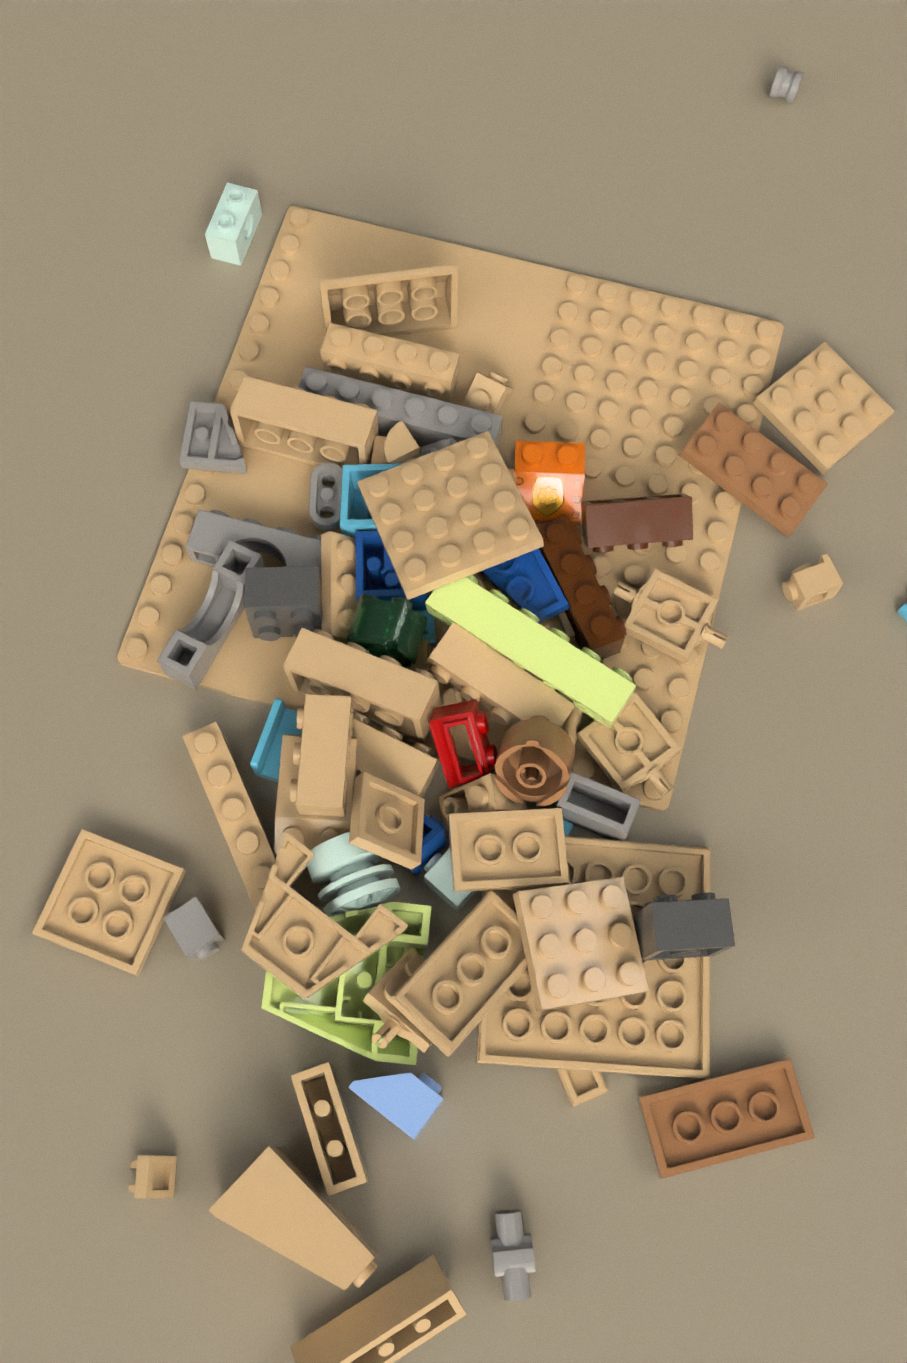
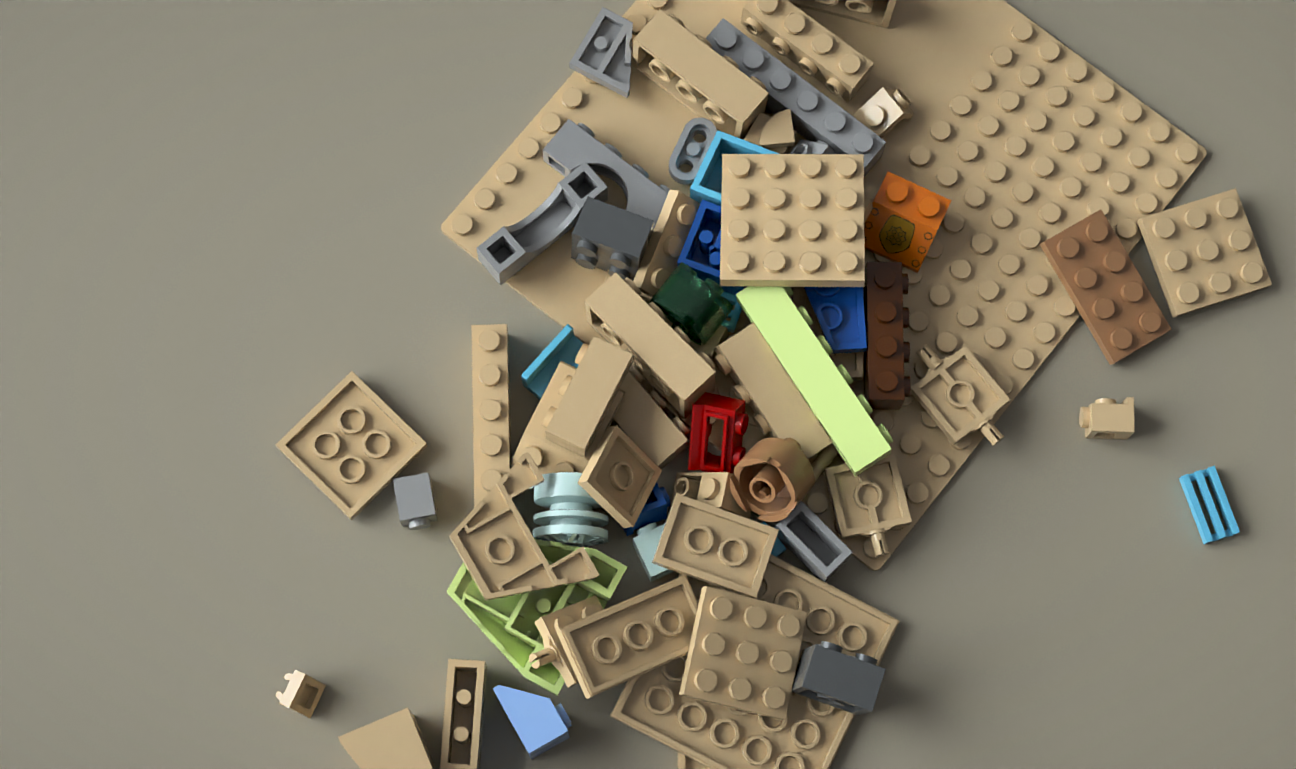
camera: 20 degrees right, 5 degrees up
reddish brown brick [581,493,693,553] -> none

